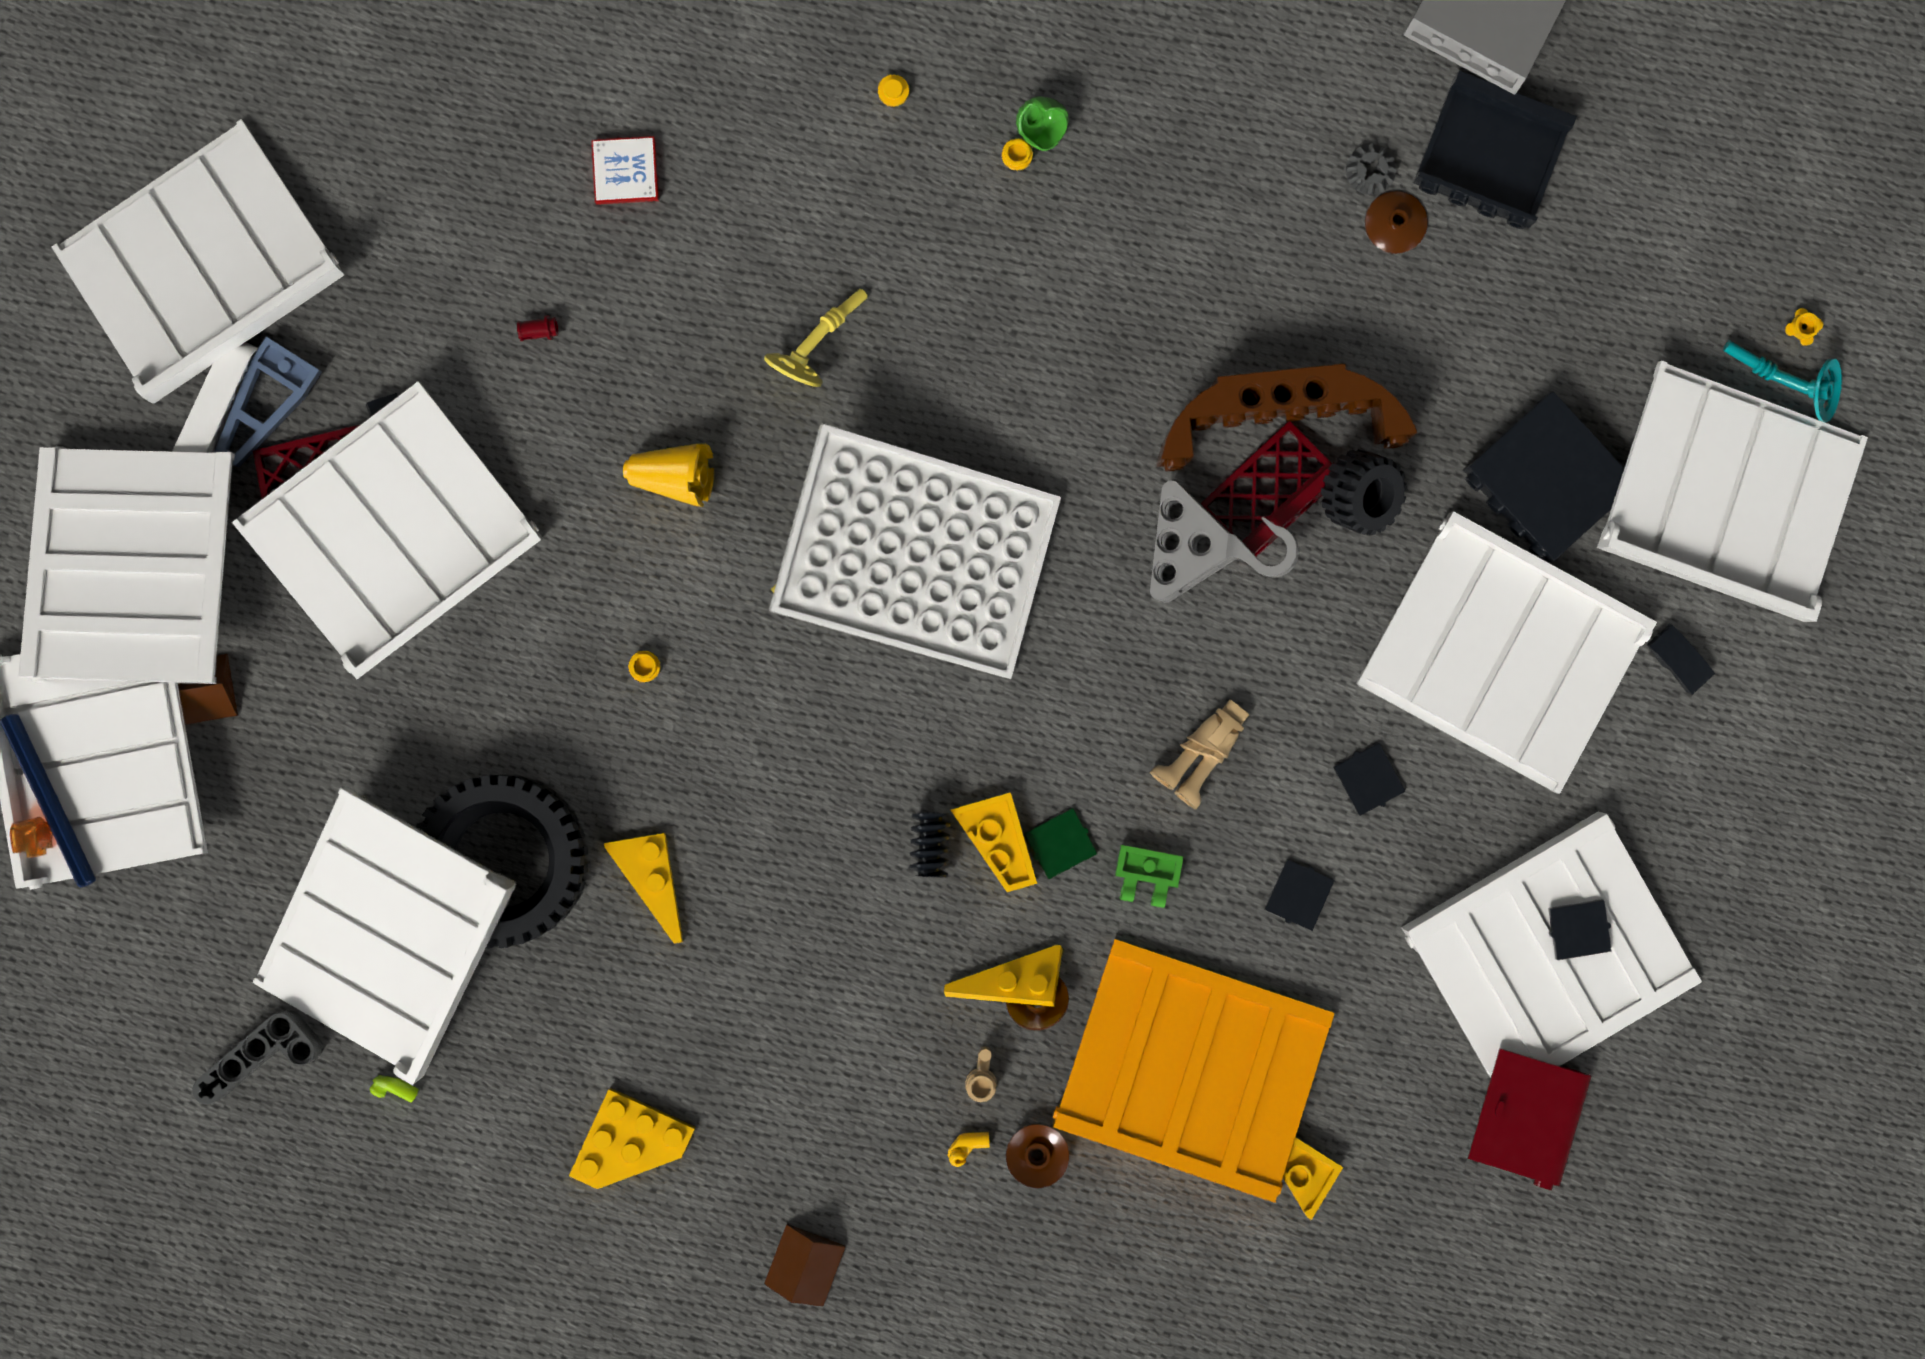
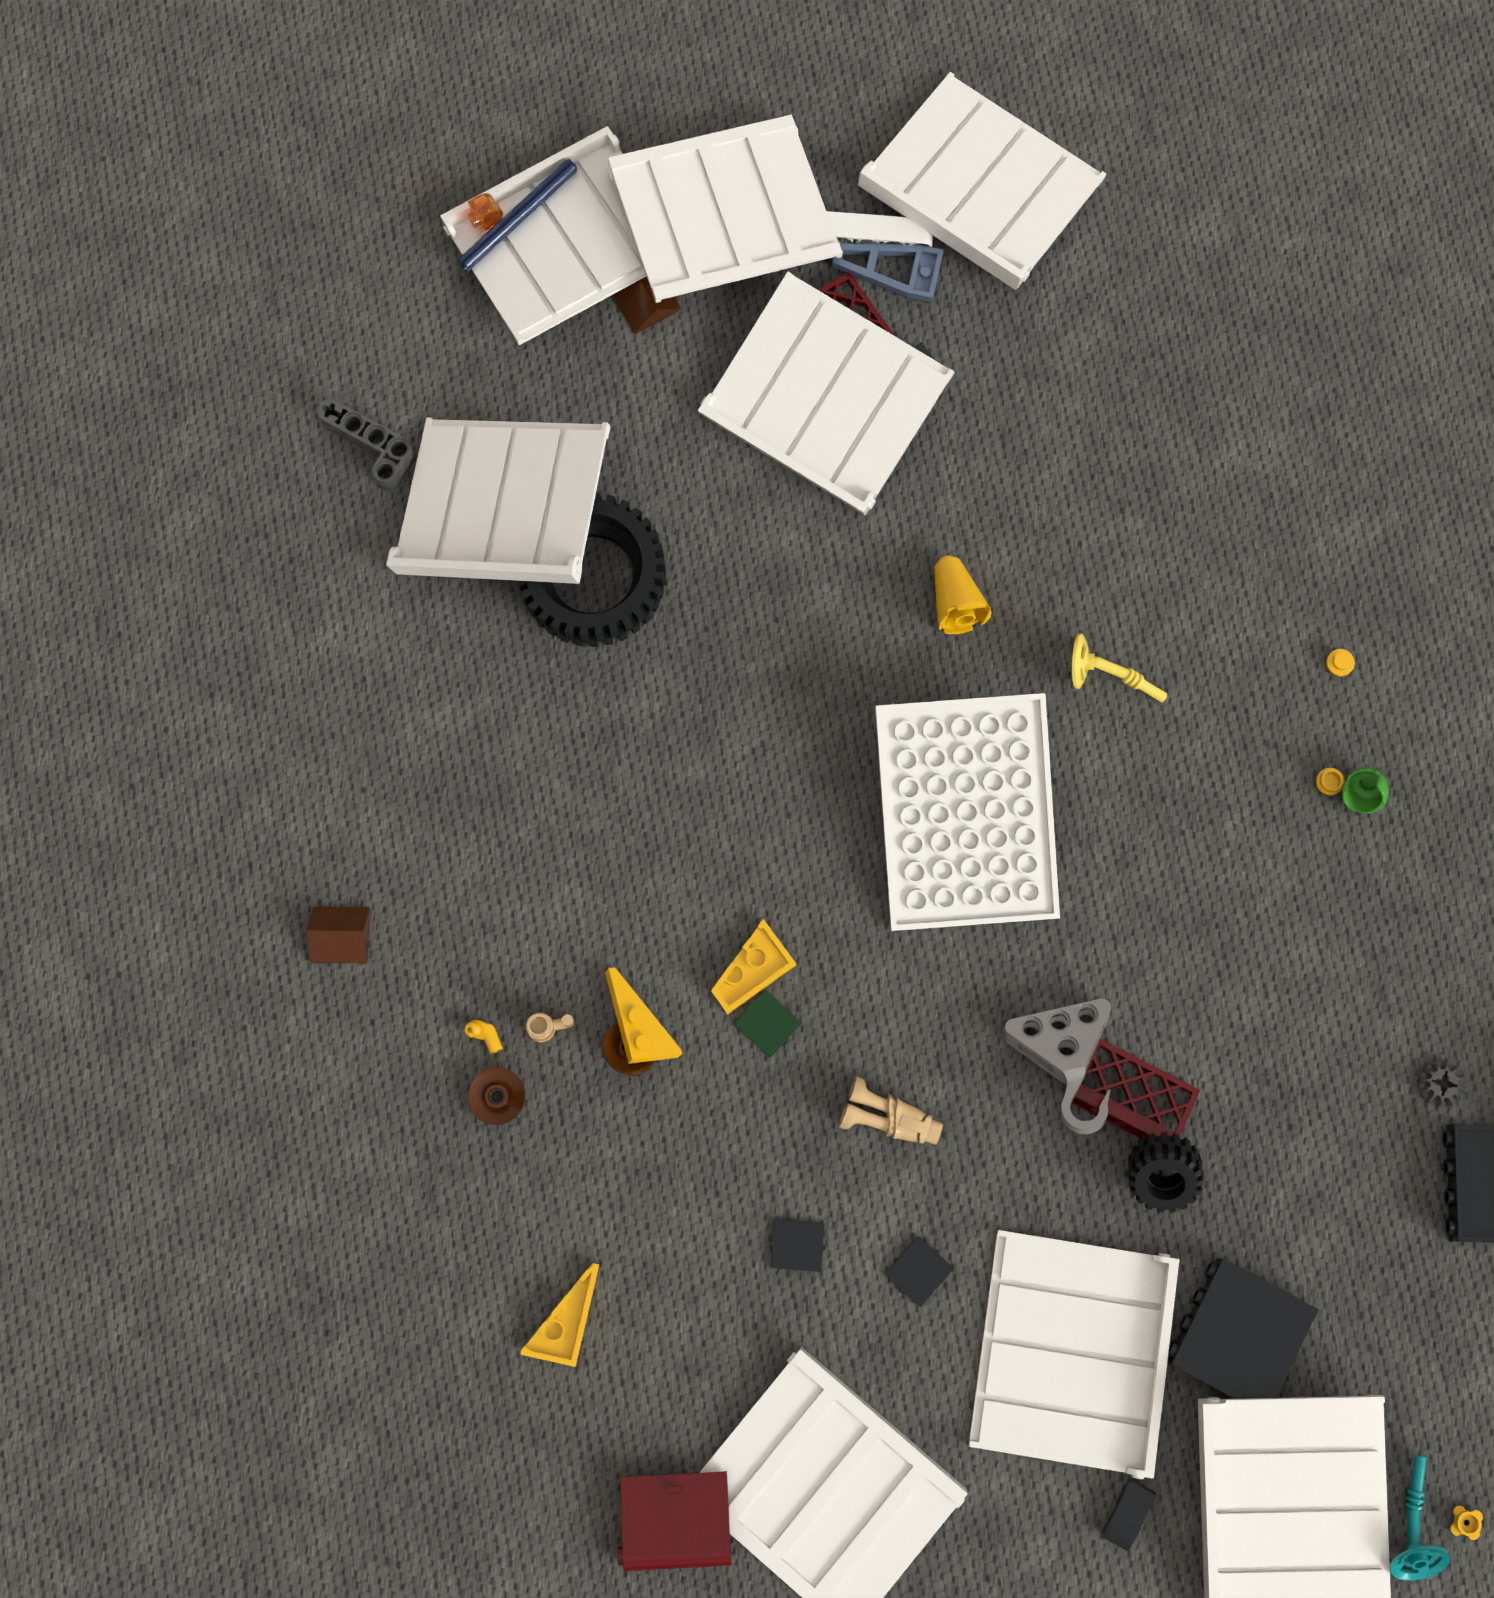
camera: 70 degrees right, 10 degrees down
lime arm [370,1075,419,1103] -> none
dark red pin [517,315,559,341] -> none
yellow plate [569,1088,696,1189] -> none
white tile [591,136,659,205] -> none
yellow wing [604,833,683,944] -> none
yellow plate [628,651,661,682] -> none
black piece [909,812,951,877] -> none
light orange container [1052,939,1335,1203] -> none
bright green plate [1115,845,1183,908] -> none
reddish brown slope [1156,364,1417,472] -> none
reddish brown dish [1365,191,1428,254] -> none
black piece [1548,899,1612,960] -> none

